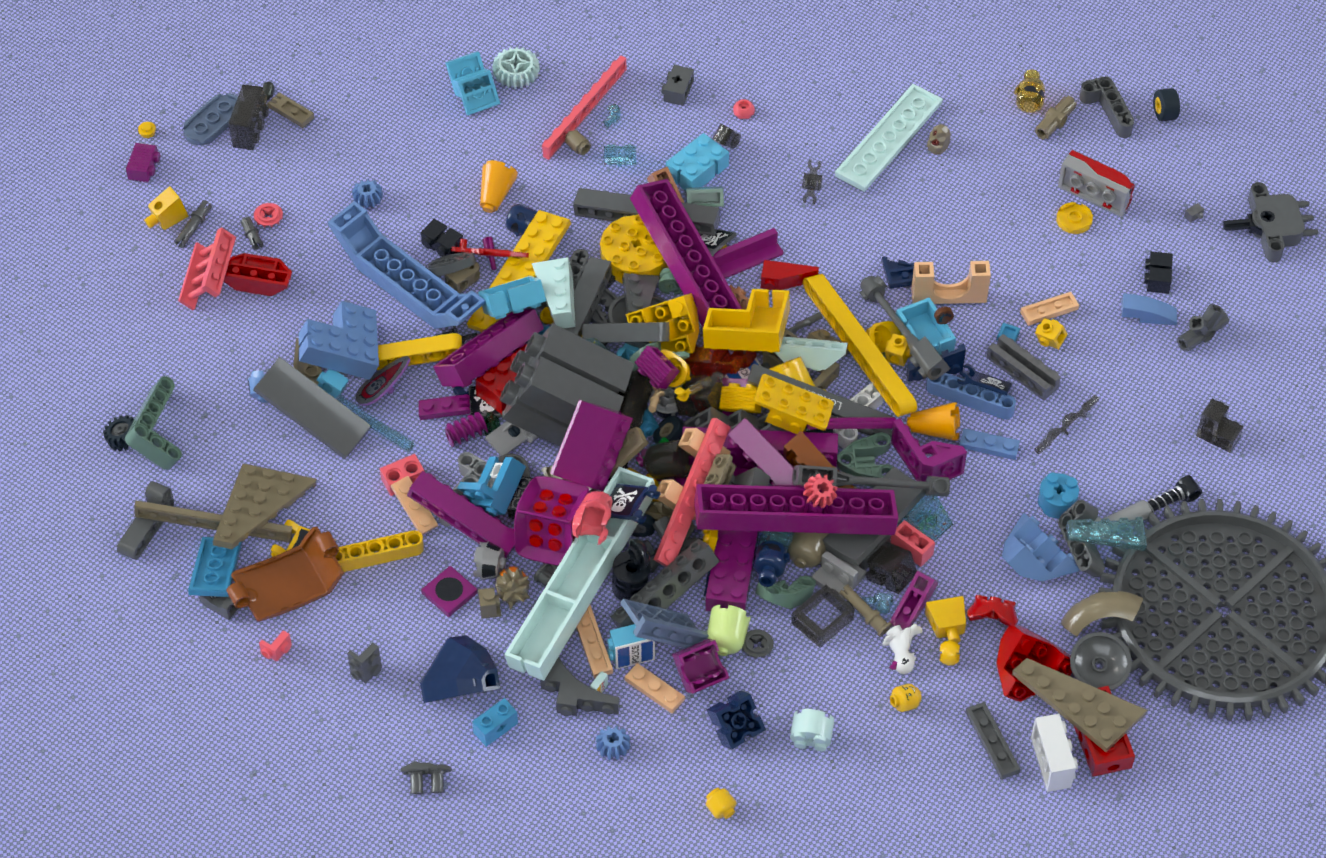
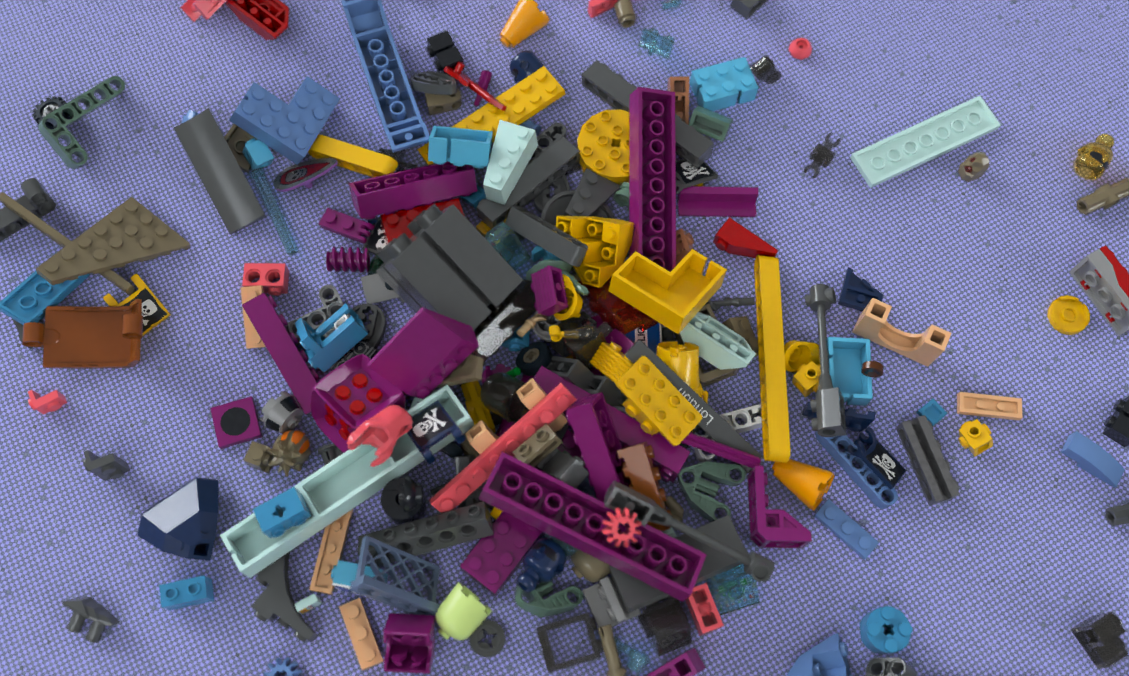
camera: 25 degrees right, 15 degrees up
yellow beam [335,530,424,572] -> none
clear smoke piece [1035,395,1099,454] -> none
none -> dark azure brick [253,487,311,538]

